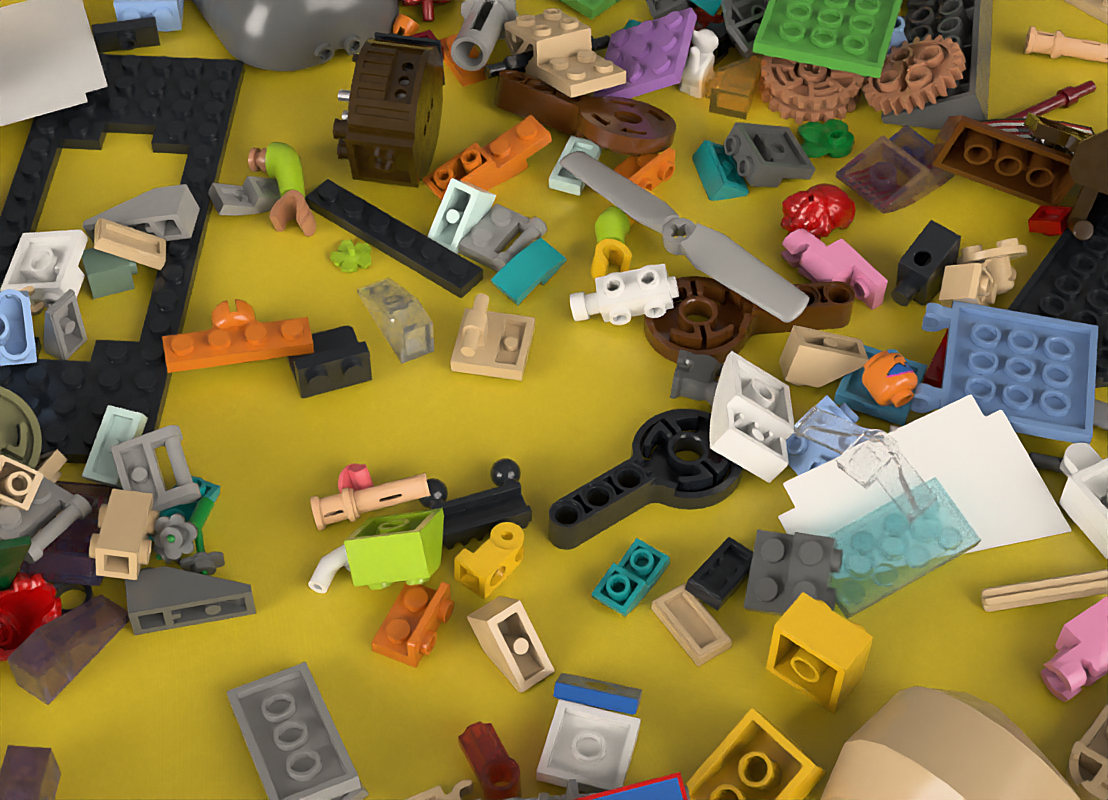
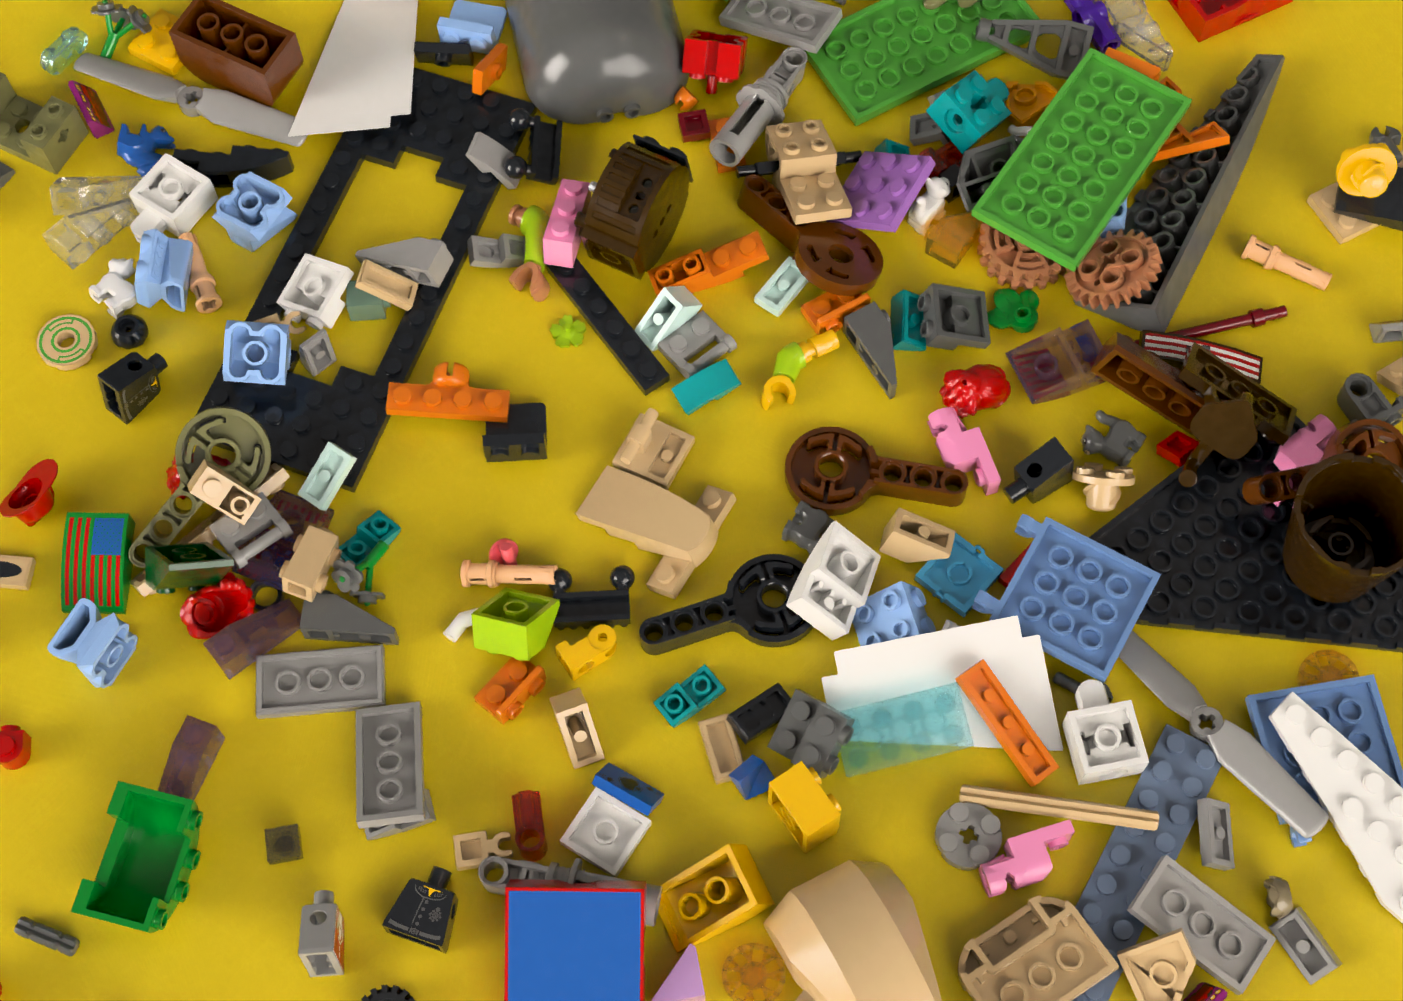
camera: 20 degrees right, 15 degrees up
light grey plate [110,425,201,512] -> none
clear slope [357,278,434,364] -> none
light grey piece [560,151,809,323] -> none
white brick [570,263,679,325] -> none
clear plate [794,406,938,526] -> none
orange head [862,351,918,408] -> none
tan slope [939,263,997,308] -> none
none -> light grey tile [256,644,386,719]
none -> light grey slope [466,132,521,189]
none -> orange plate [472,42,508,96]
none -> black gear [504,108,563,185]
none -> bright pink brick [543,179,591,268]
none -> tan slope [576,465,737,599]
none -> blue slope [729,755,775,800]
none -> dark grey slope [843,301,897,399]
none -> light grey plate [935,802,1002,871]
none -> orange plate [955,659,1059,787]
none -> dark grey animal [1081,410,1147,467]

